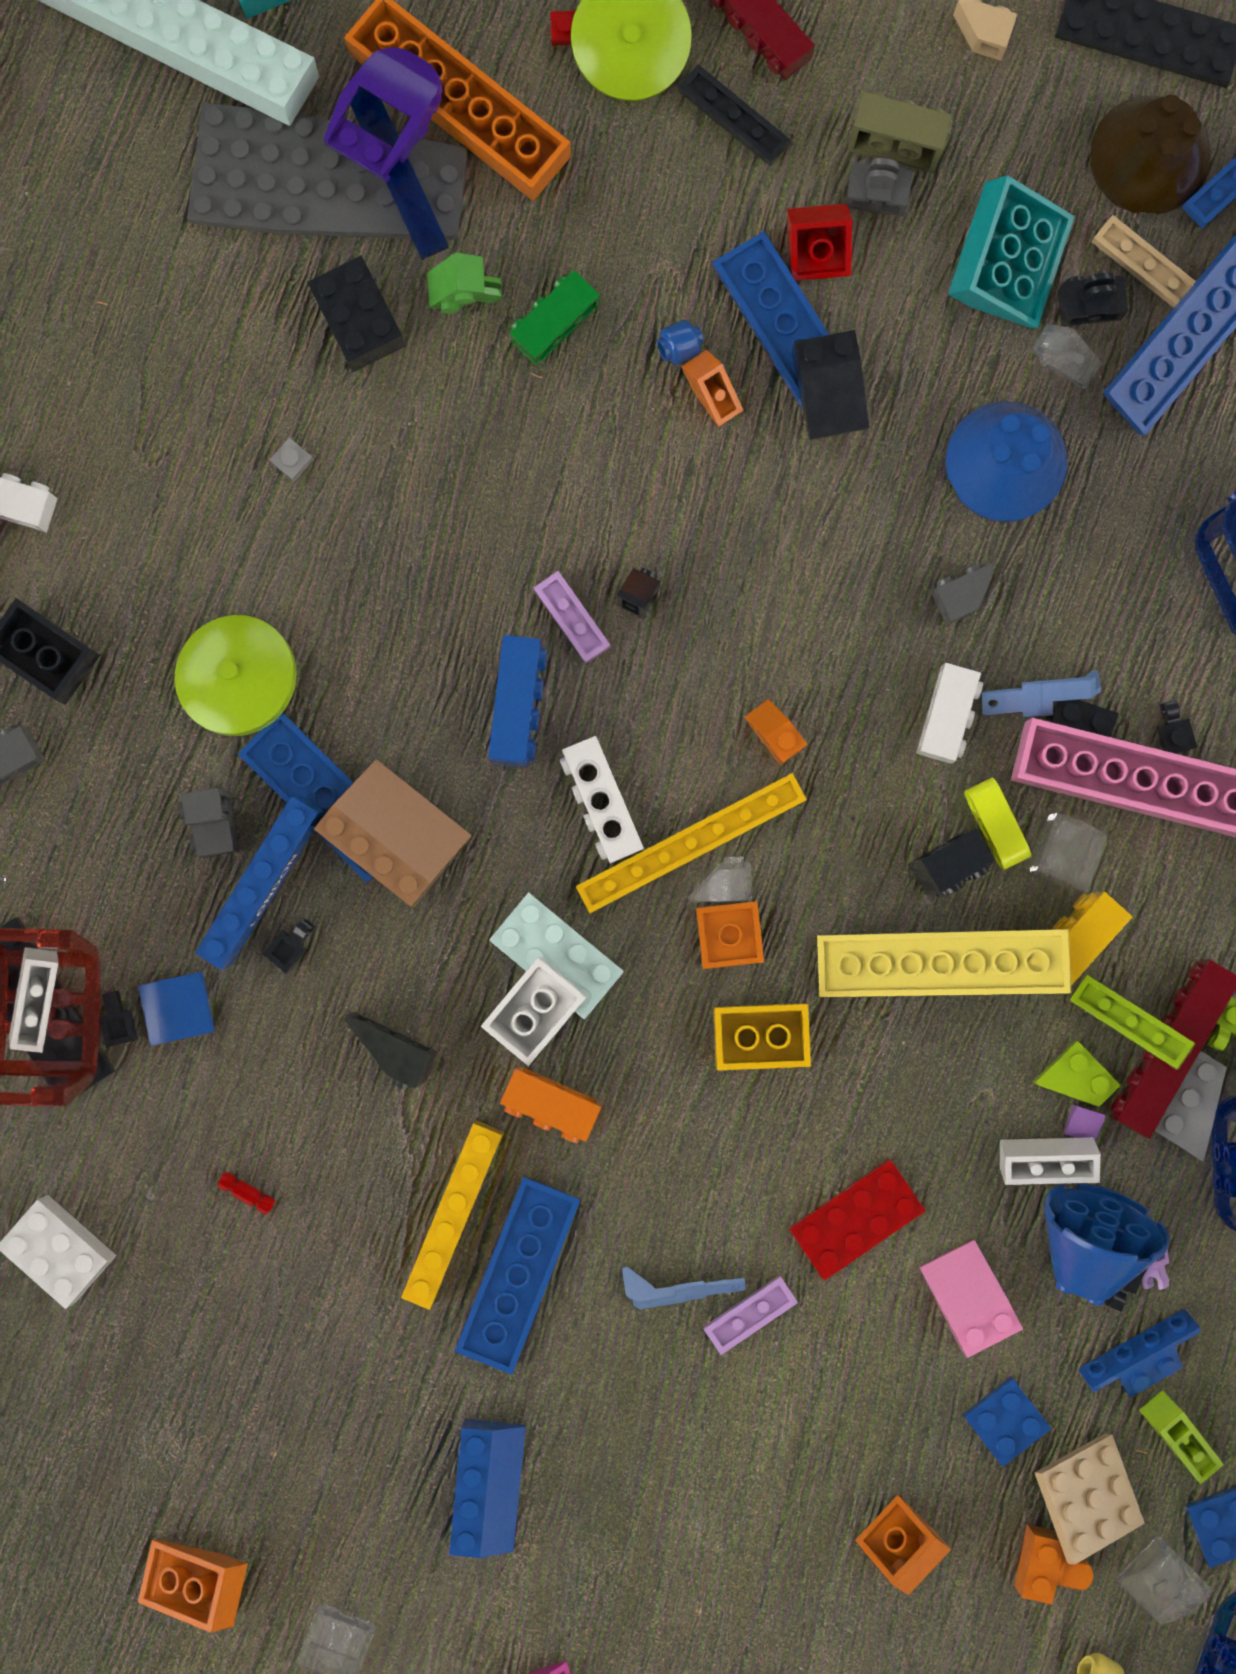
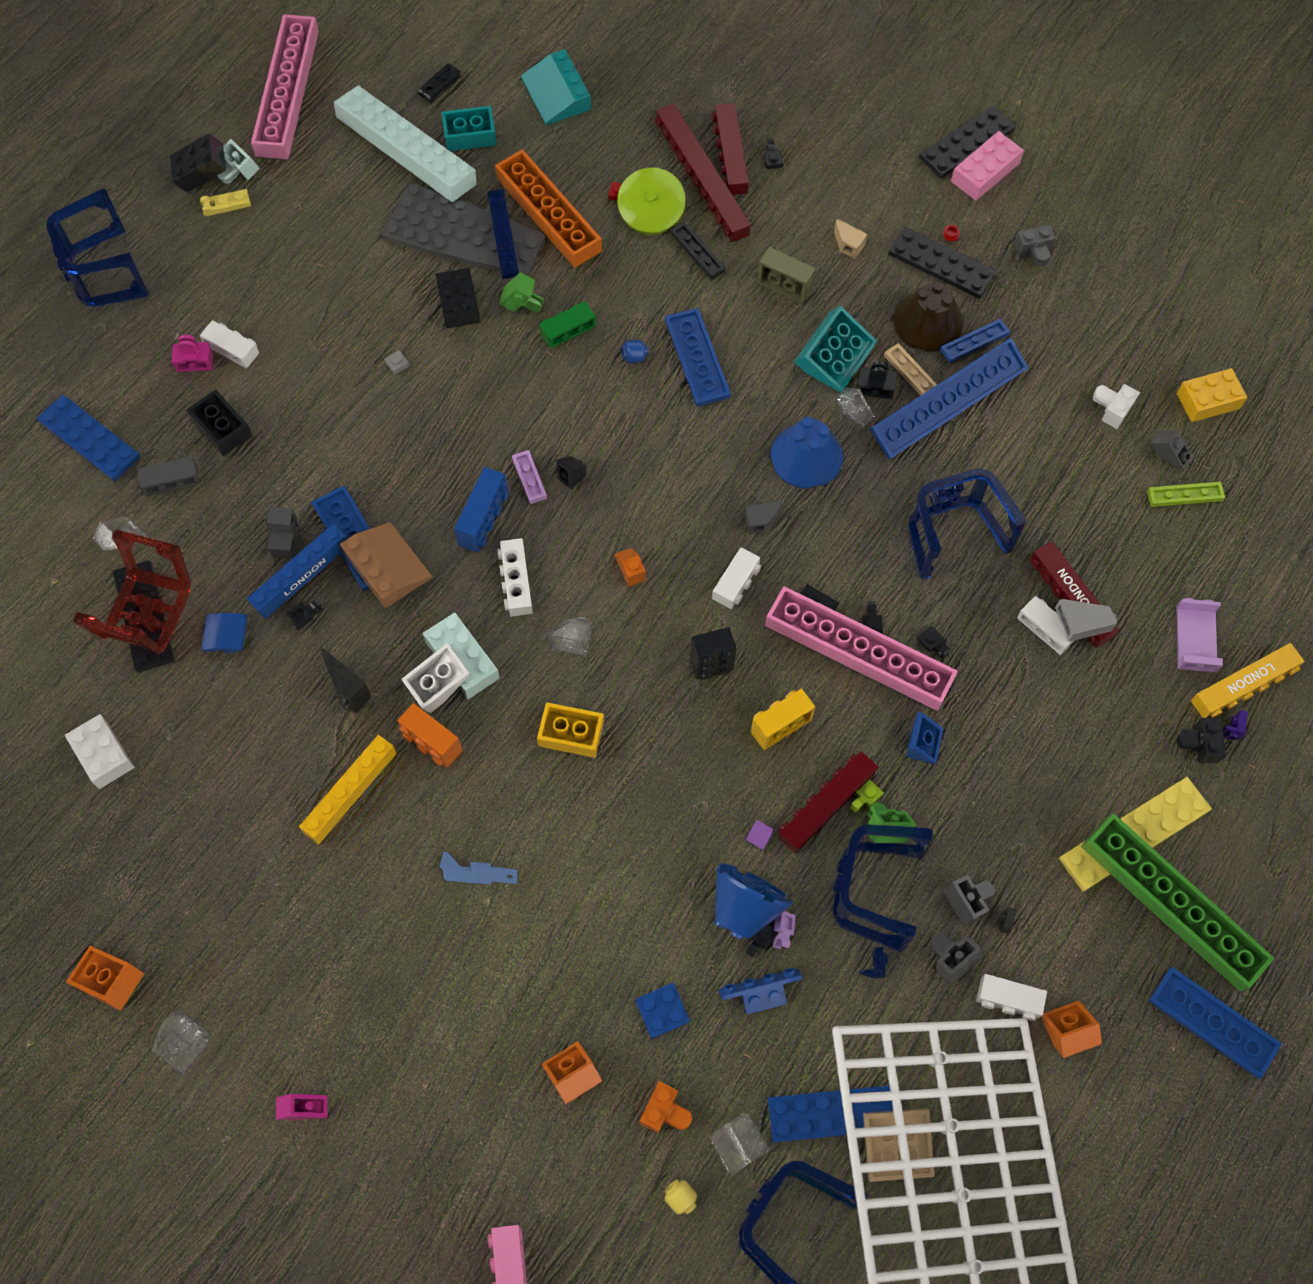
camera: 10 degrees right, 20 degrees down
white brick [9,947,58,1053] -> none
black plate [98,990,138,1047] -> none
lime dish [175,615,297,736] -> none
red axle [217,1172,276,1215] -> none
dark purple slope [323,47,443,182] -> none
blue slope [449,1419,526,1558] -> none
blue plate [455,1176,581,1375] -> none
yellow plate [576,773,807,913] -> none
orange slope [681,350,744,427] -> none
orange plate [696,901,764,969] -> none
lavender plate [703,1275,798,1355] -> none
red slope [787,203,852,281] -> none
red plate [789,1158,926,1281] -> none
black slope [791,330,869,440] -> none
light yellow plate [817,929,1071,997] -> none
dark grey brick [845,158,913,217] -> none
bright pink slope [919,1239,1023,1358] -> none
neon yellow beam [964,778,1031,870] -> none
medium blue piece [982,670,1101,717] -> none
white brick [1000,1137,1101,1185] -> none
clear slope [1029,812,1108,893] -> none
lime wing [1033,1040,1121,1107] -> none
tan plate [1034,1433,1145,1565] -> none
lime plate [1070,975,1195,1070] -> none
lime slope [1139,1390,1224,1485] -> none
light grey wing [1155,1051,1227,1162] -> none

